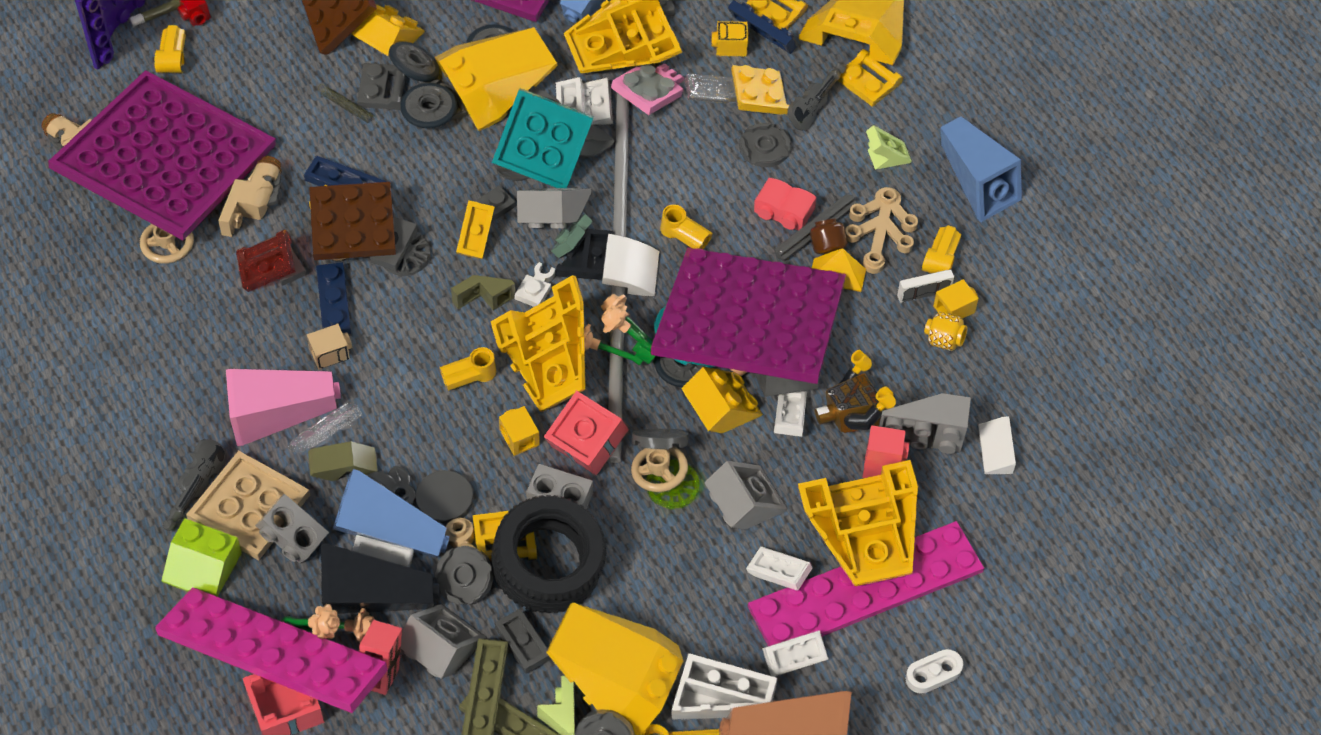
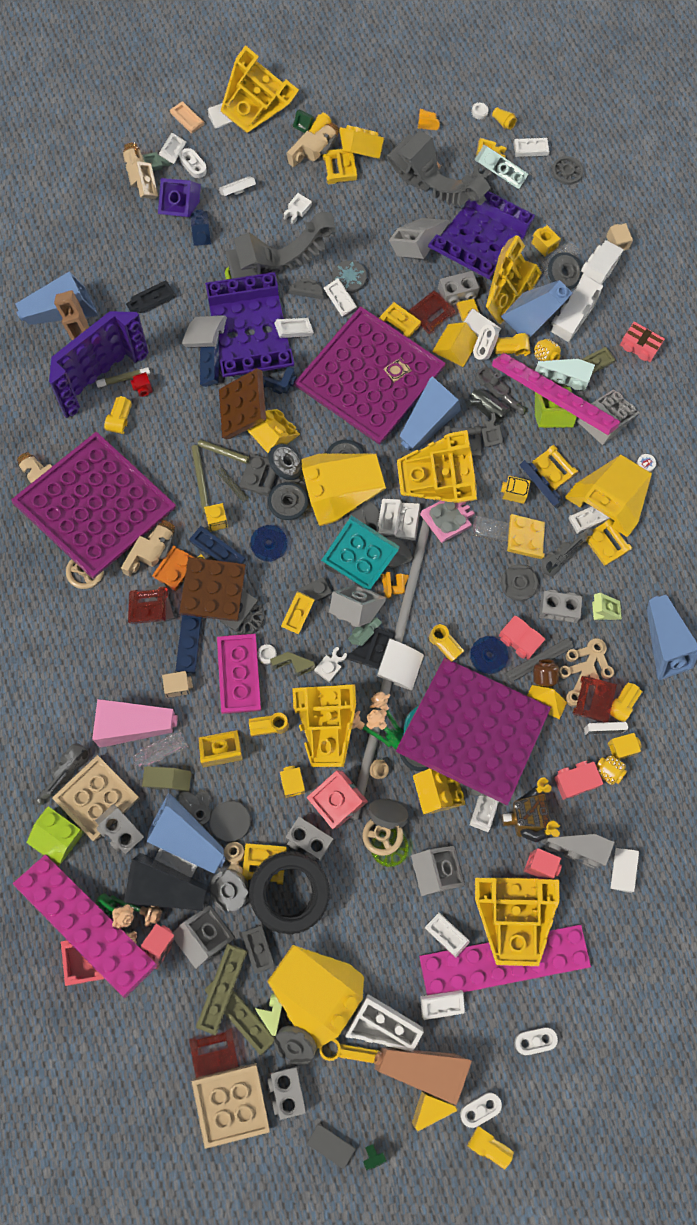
camera: 10 degrees right, 15 degrees up
none -> orange plate [152,545,194,591]
none -> olive bar [191,445,209,515]
none -> olive bar [198,439,250,464]
none -> yellow slope [198,730,243,768]
none -> yellow brick [204,503,228,532]
none -> dark pink plate [217,634,261,714]
none -> clear blue plate [250,525,288,562]
none -> white tile [257,644,277,664]
none -> tan plate [370,759,389,779]
none -> light orange piece [380,572,409,598]
none -> clear blue plate [470,636,508,674]
none -> light grey brick [539,590,582,623]
none -> coral brick [554,761,603,800]
none -> white plate [568,507,610,534]
none -> clear red plate [572,676,617,723]

